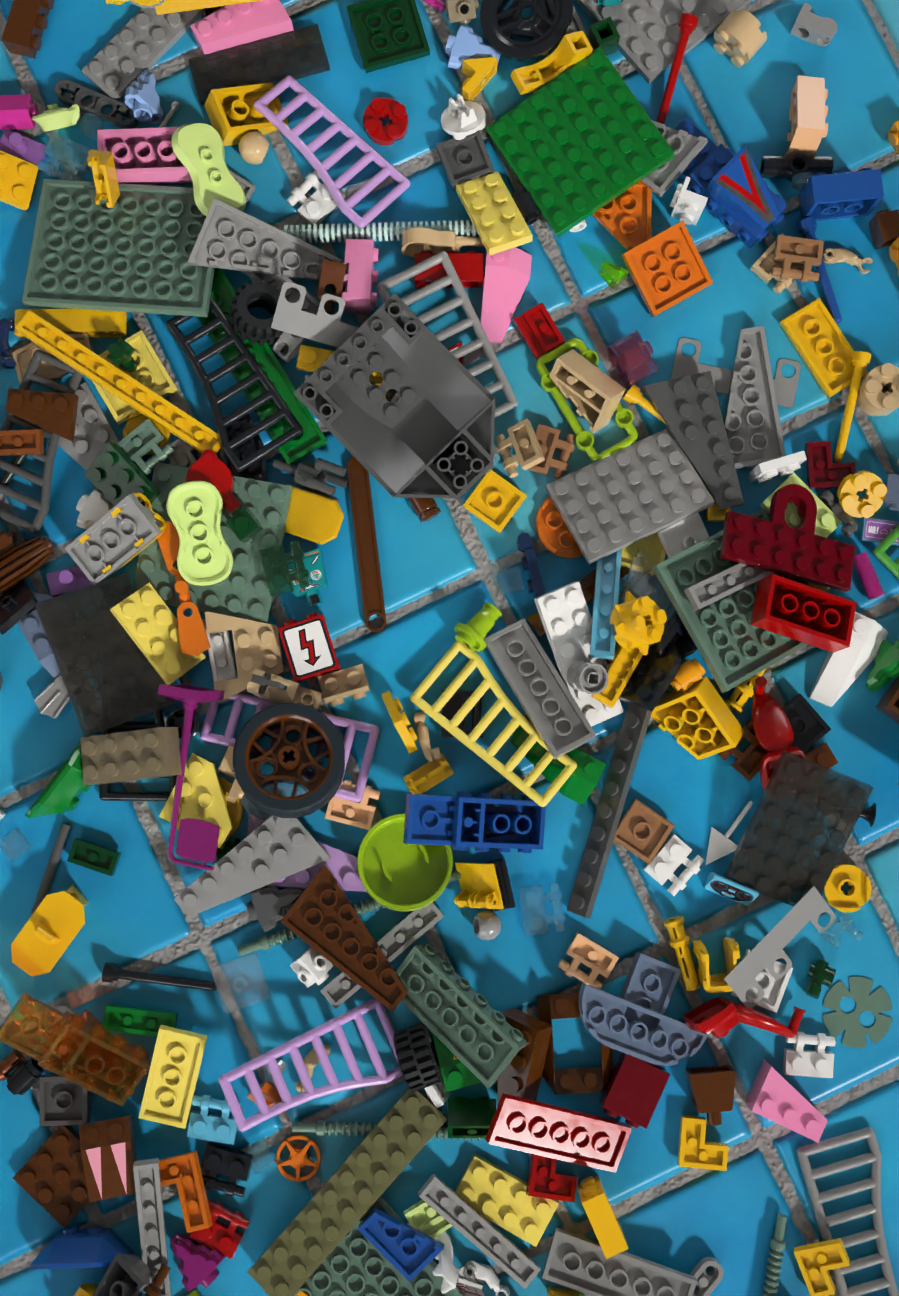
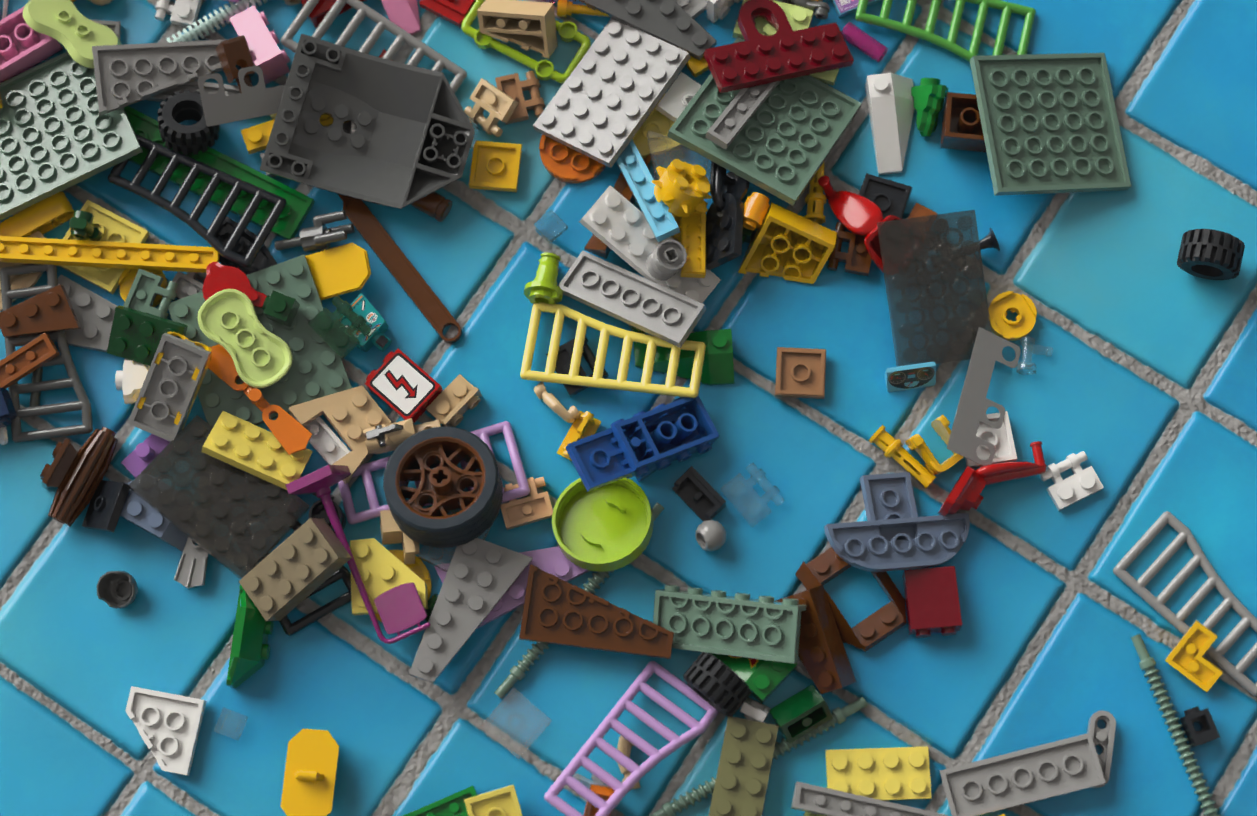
camera: 25 degrees left, 10 degrees down
dark grey bar [31,823,71,914] -> none
dark green plate [67,838,121,876] -> none
black piece [102,962,218,991] -> none
dark grey rock [247,886,304,932] -> none
light grey leg [273,332,311,363] -> none
white brick [290,947,333,988] -> none
light grey plate [320,902,444,1009] -> none
yellow plate [381,691,418,754] -> none
yellow hinge [454,862,504,909] -> none
plate [485,1093,632,1173] -> none
dark blue hinge [517,532,545,598] -> none
red plate [526,1154,578,1202] -> none
light nougat plate [557,932,619,989] -> none
dark grey plate [567,703,652,918] -> none
yellow brick [577,1176,629,1259] -> none
white plate [643,834,705,896] -> none
yellow plate [677,1115,729,1171] -> none
reddish brown torso [685,1065,735,1126] -> none
white piece [705,801,753,865] -> none
bright pink wedge [745,1059,828,1143] -> none
red brick [750,574,856,653] -> none
dark green plate [805,959,836,999] -> none
sand green piece [823,977,892,1048] -> none

